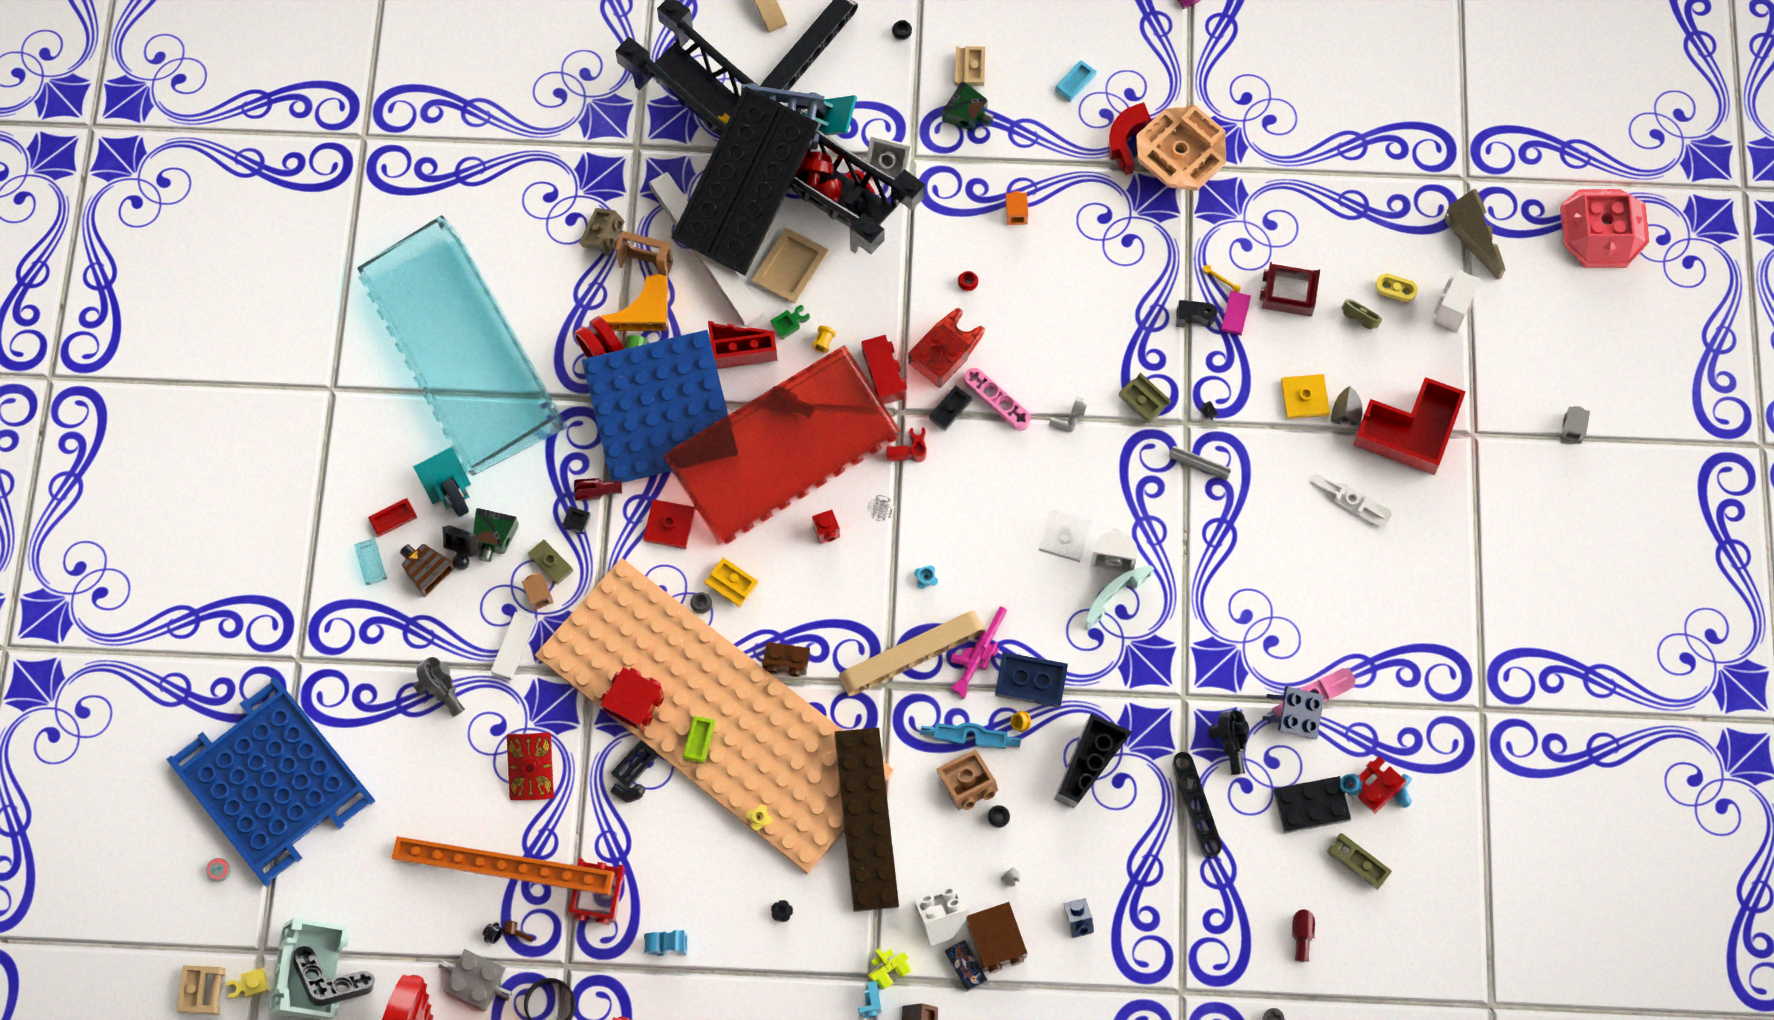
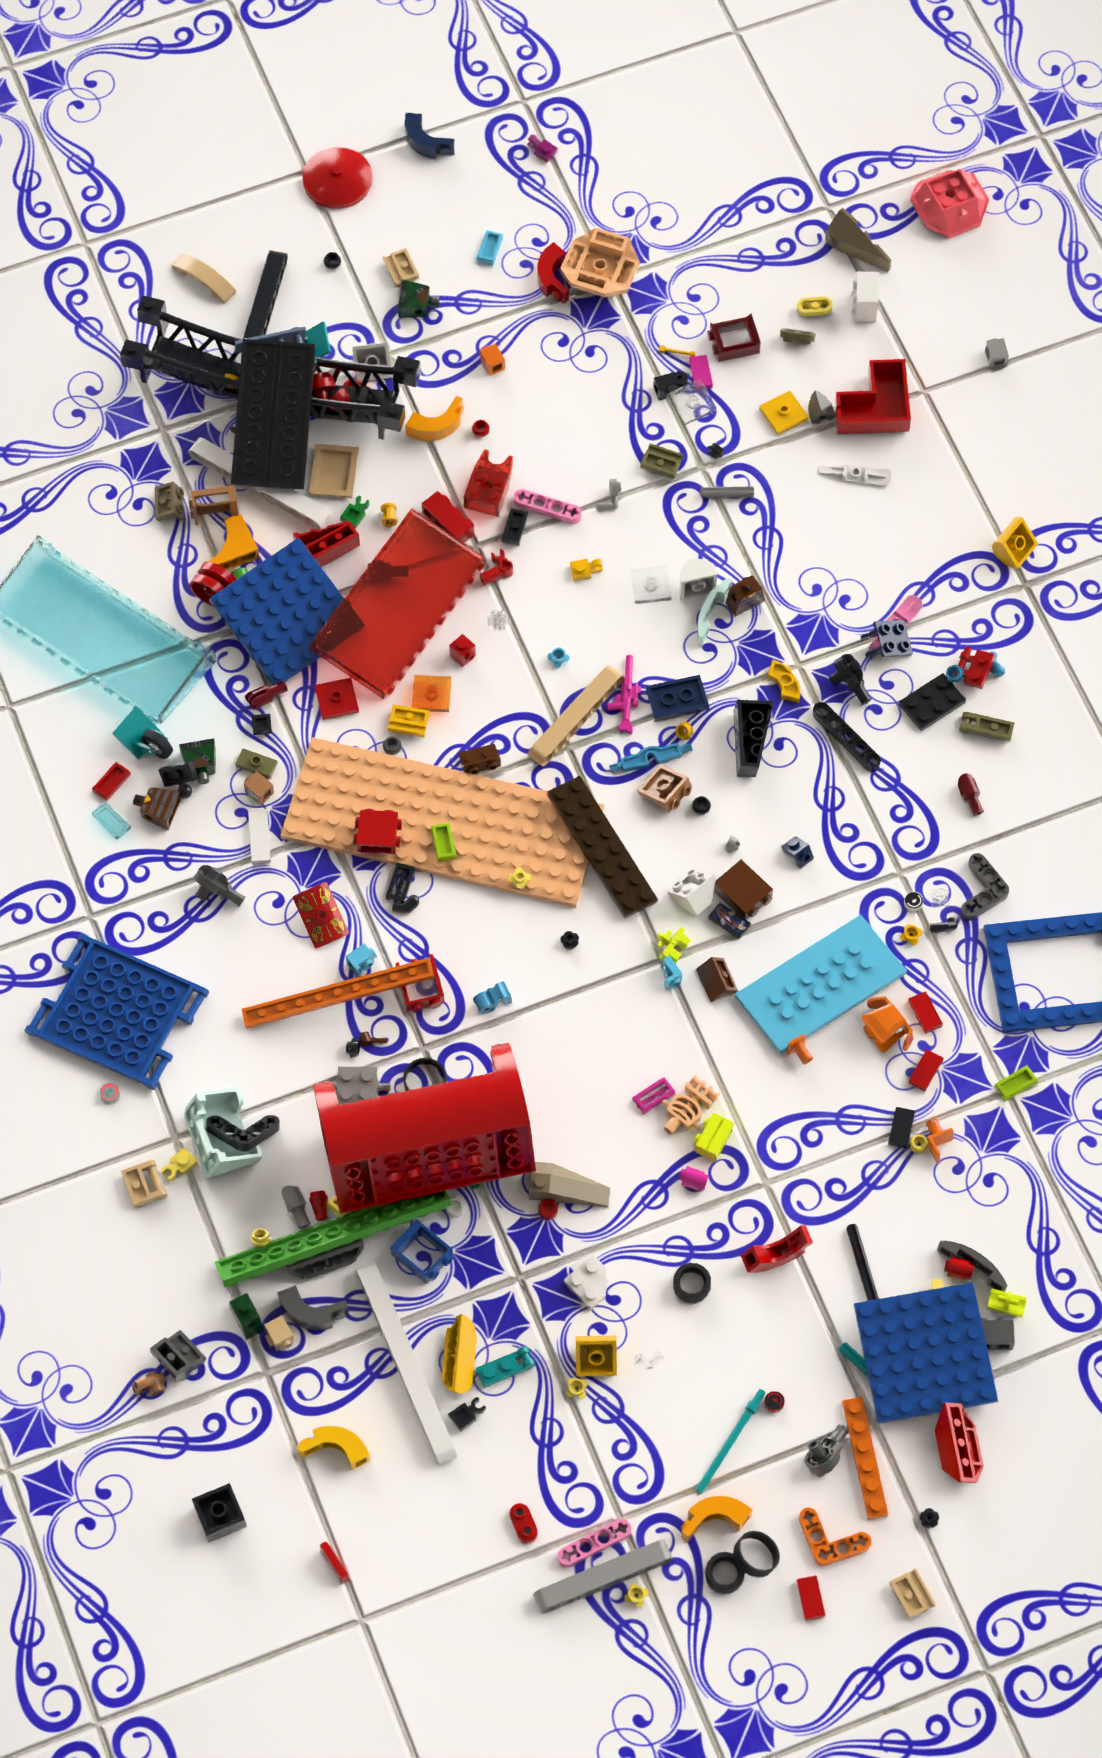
camera: 25 degrees left, 5 degrees down
none -> medium azure brick [346,943,377,977]
none -> light orange arch [405,395,464,441]
none -> clear orange plate [412,675,452,712]
none -> yellow plate [570,558,603,581]
none -> clear plate [669,379,717,426]
none -> reddish brown torso [725,576,765,617]
none -> yellow tile [767,660,800,703]
none -> yellow brick [992,516,1039,569]

